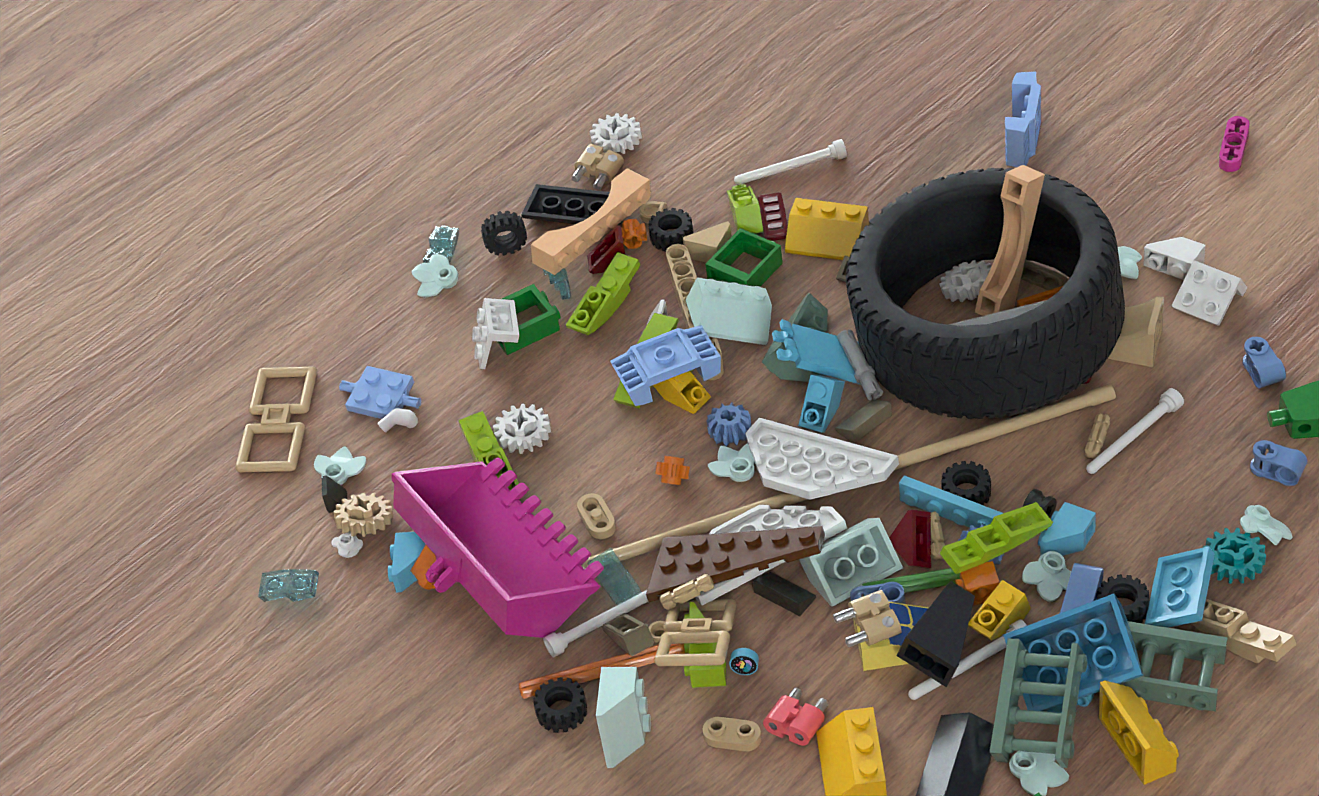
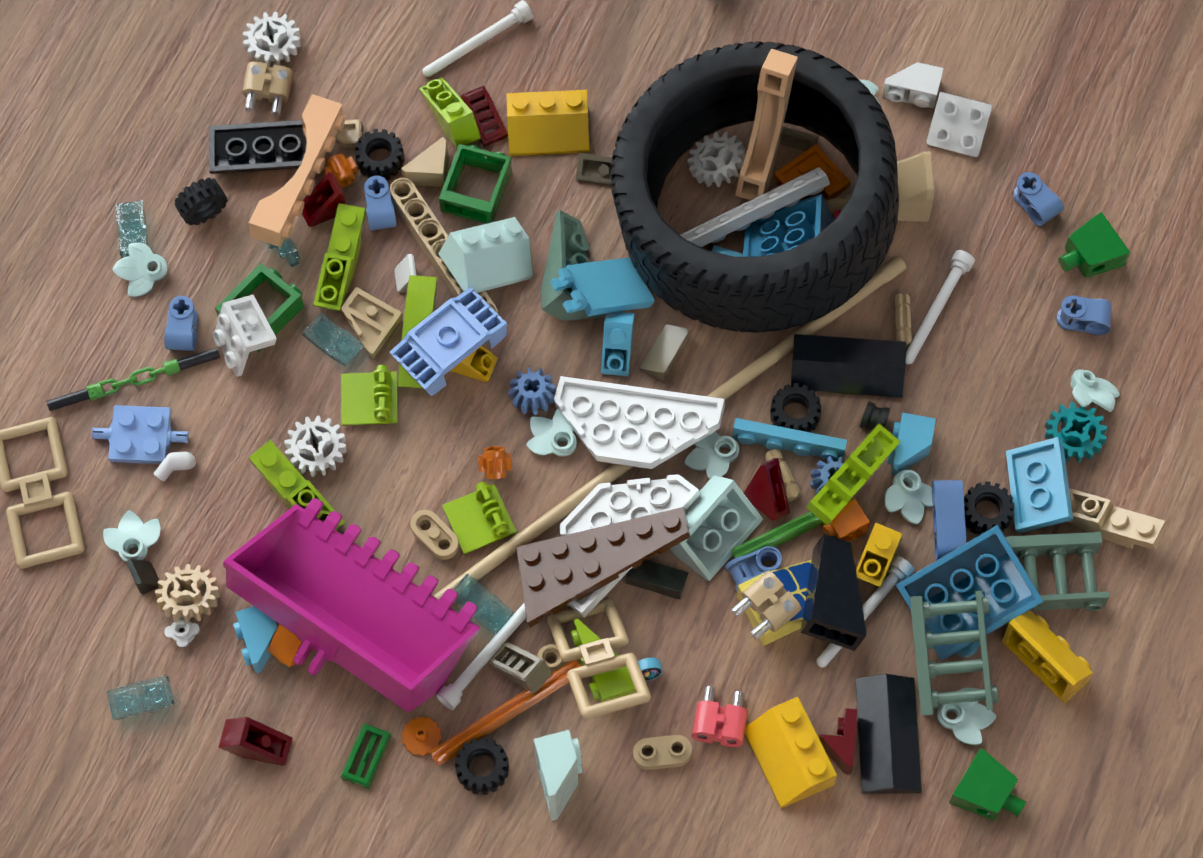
camera: 25 degrees left, 20 degrees up
tan axle [660,574,714,610] -> none
light grey pin [837,329,883,400] -> none
none -> piece [46,347,220,411]
none -> medium blue piece [164,296,198,351]
none -> dark red slope [219,717,293,766]
none -> clear light blue slope [302,313,364,366]
none -> green tile [340,723,391,789]
none -> tan wing [341,287,403,359]
none -> lime hinge [341,365,398,426]
none -> medium blue piece [364,176,397,231]
none -> orange piece [401,716,442,756]
none -> lime hinge [442,481,517,554]
none -> light aqua plate [685,432,739,480]
none -> black slope [791,334,906,398]
none -> dark red slope [819,708,857,775]

